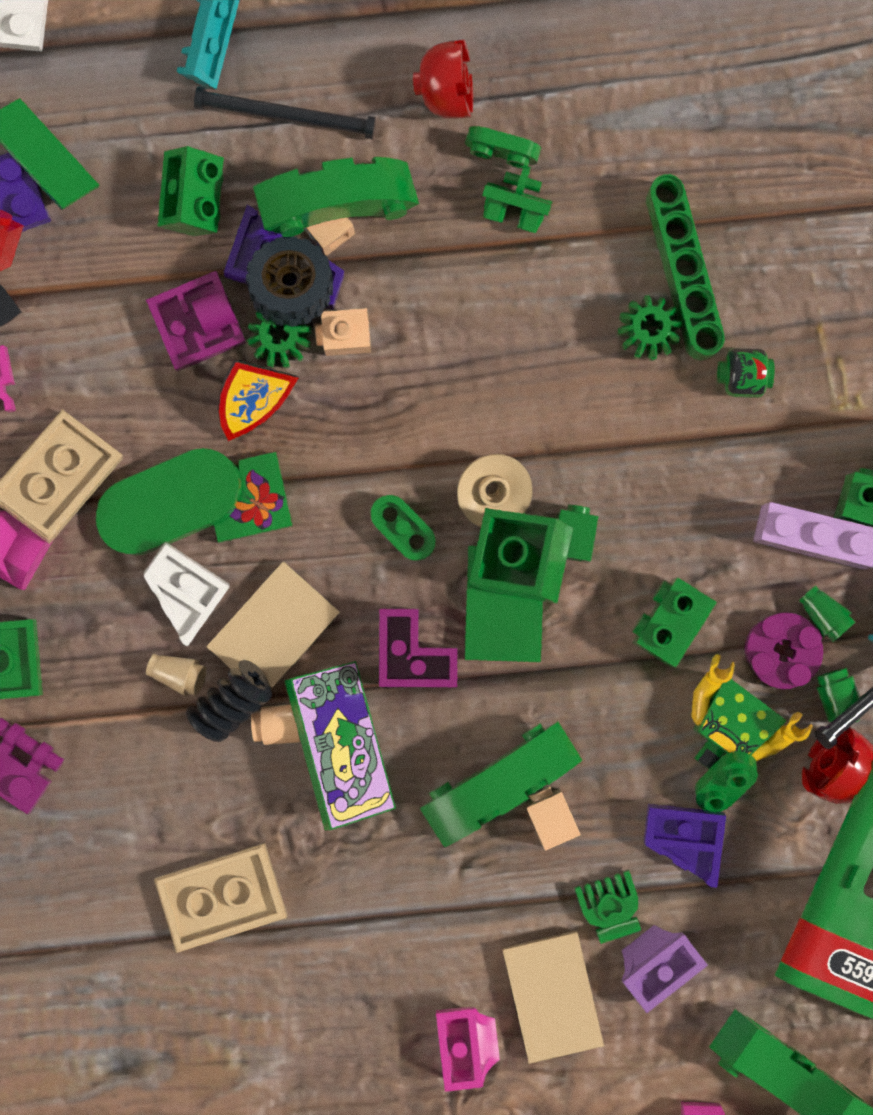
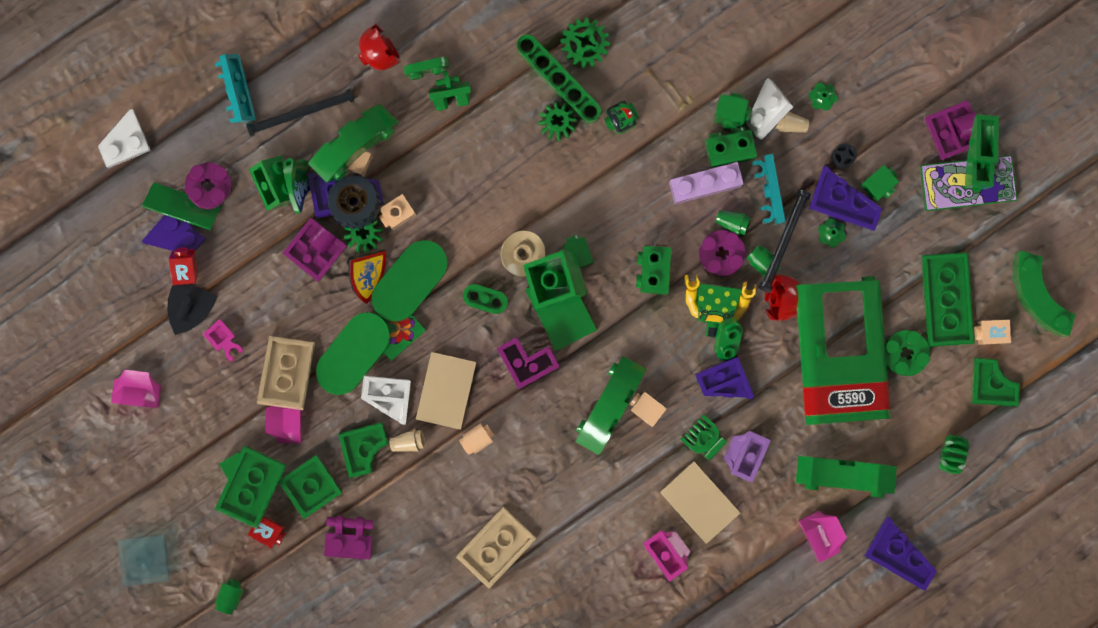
camera: 25 degrees left, 0 degrees up
black piece [186,660,272,742] -> none
tile [284,661,396,831] -> none
none -> magenta plate [185,163,232,209]
none -> green arm [283,158,311,214]
none -> green tile [338,422,389,479]
none -> green tile [372,240,447,322]
none -> green gear [560,17,610,69]

